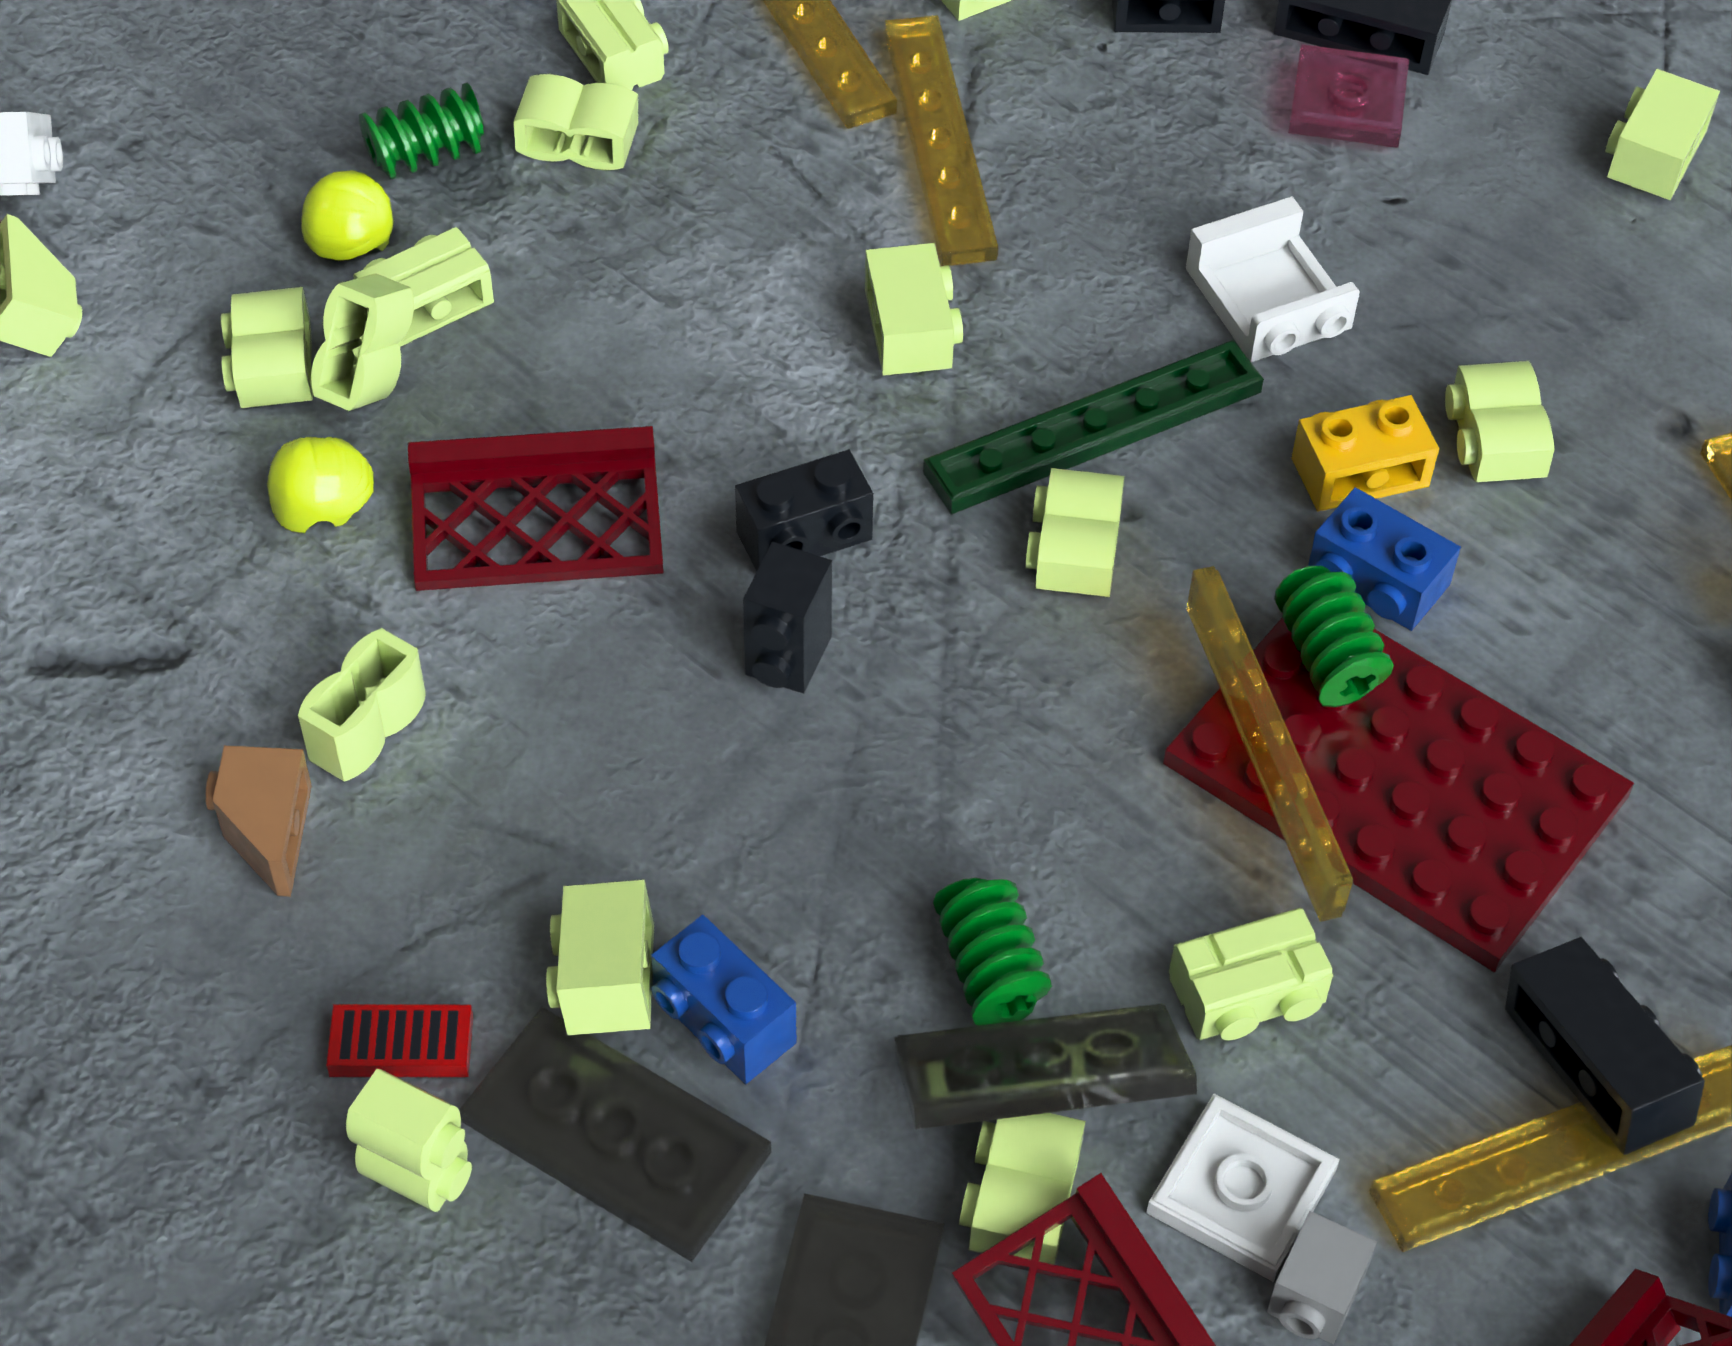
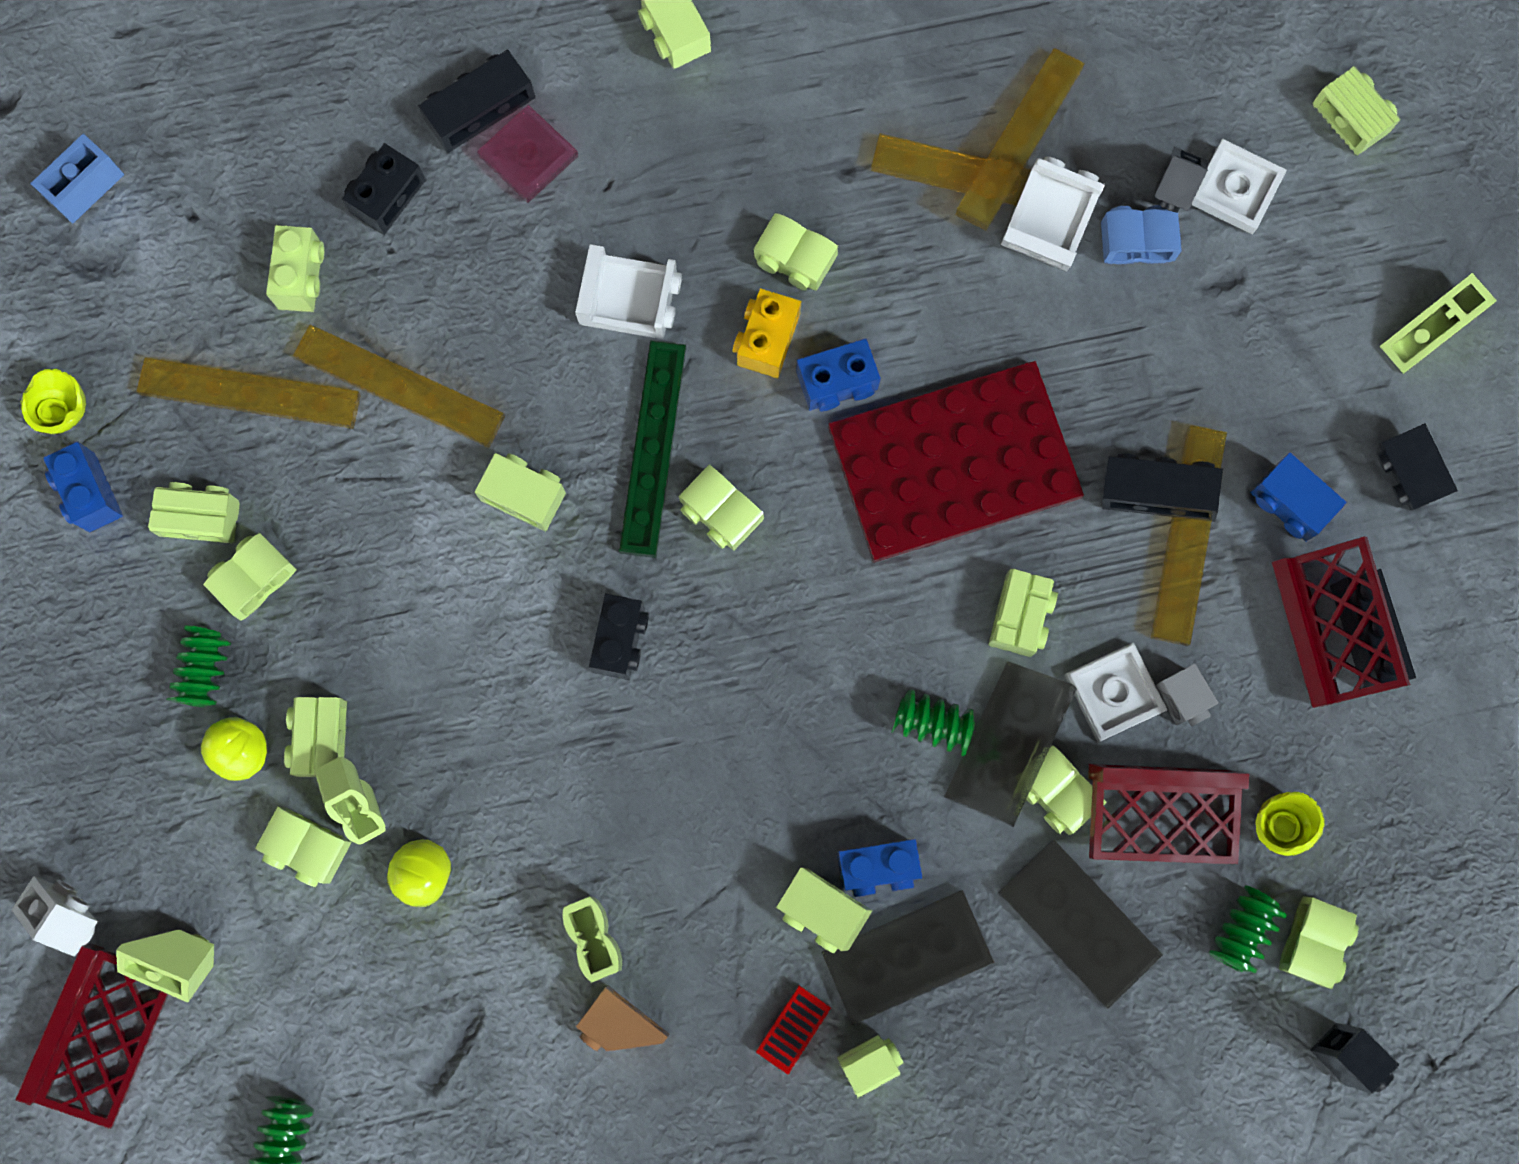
camera: 55 degrees left, 25 degrees up
dark red fence [408,426,664,591] -> none
black brick [743,542,832,694] -> none
clear yellow tile [1186,566,1353,922] -> none
green piece [1274,566,1394,707] -> none

